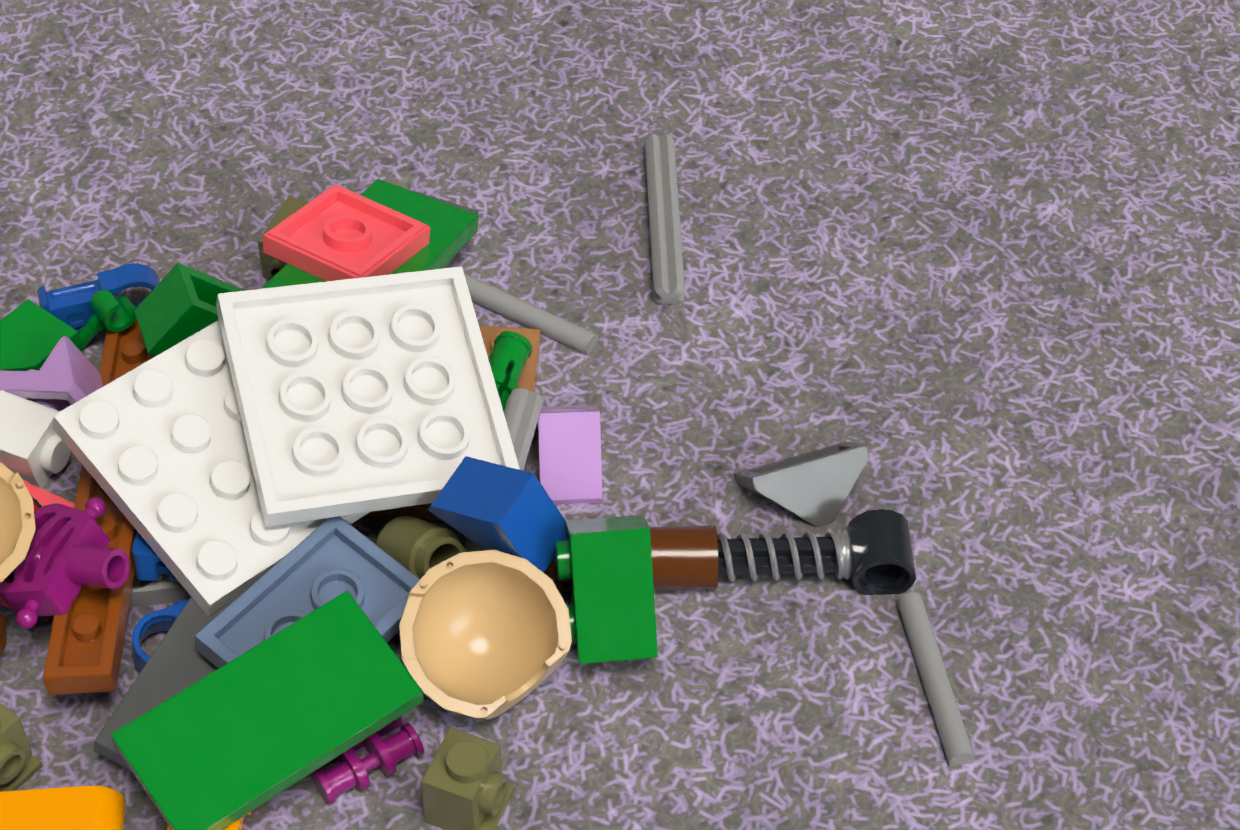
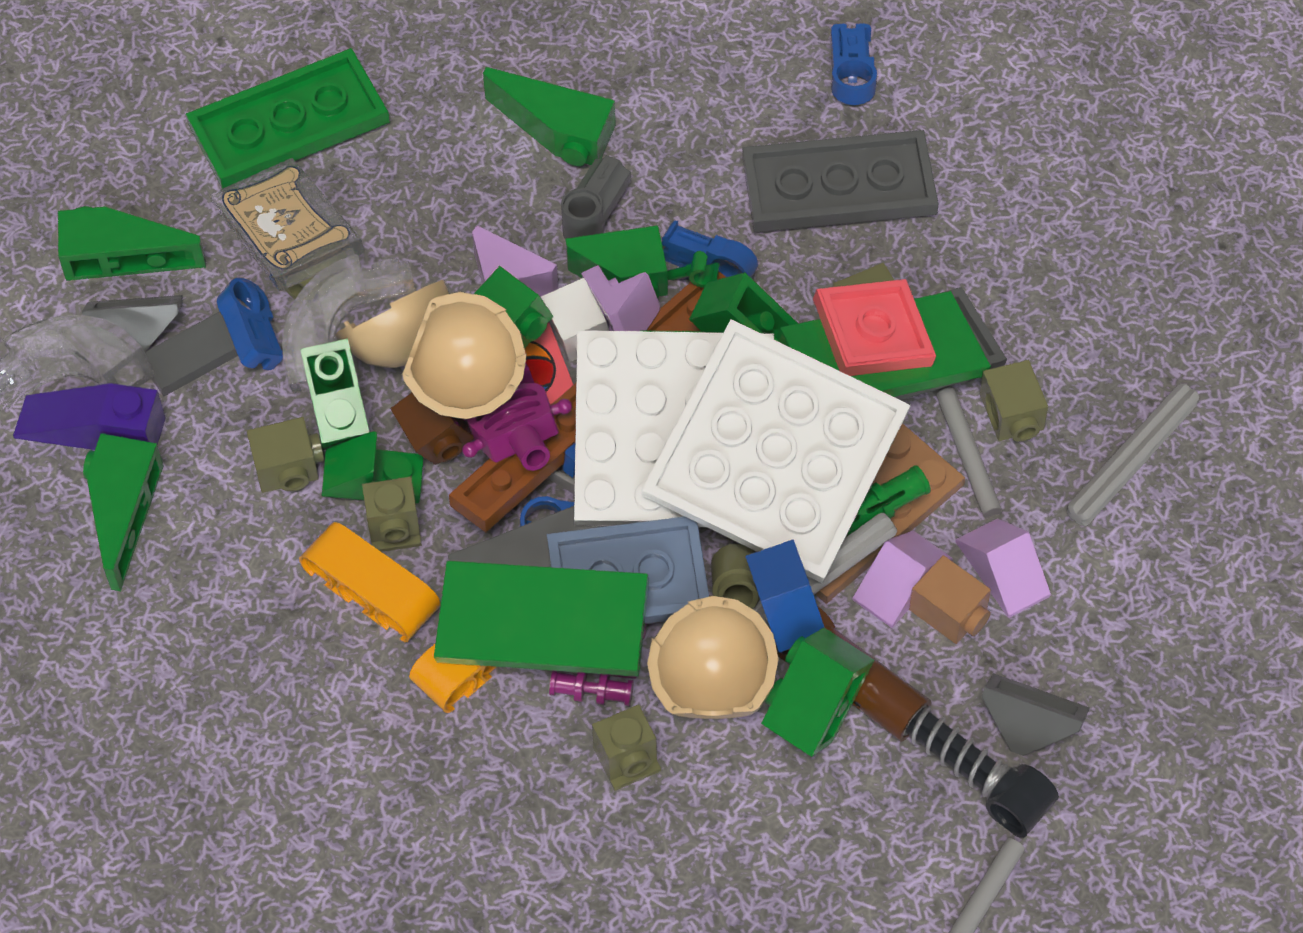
camera: 45 degrees right, 10 degrees up
none -> dark grey plate [742,130,939,233]
none -> blue piece [830,23,877,105]
none -> medium nougat brick [909,555,991,644]
none -> lavender slope [955,518,1051,618]
none -> olive brick [980,359,1048,442]

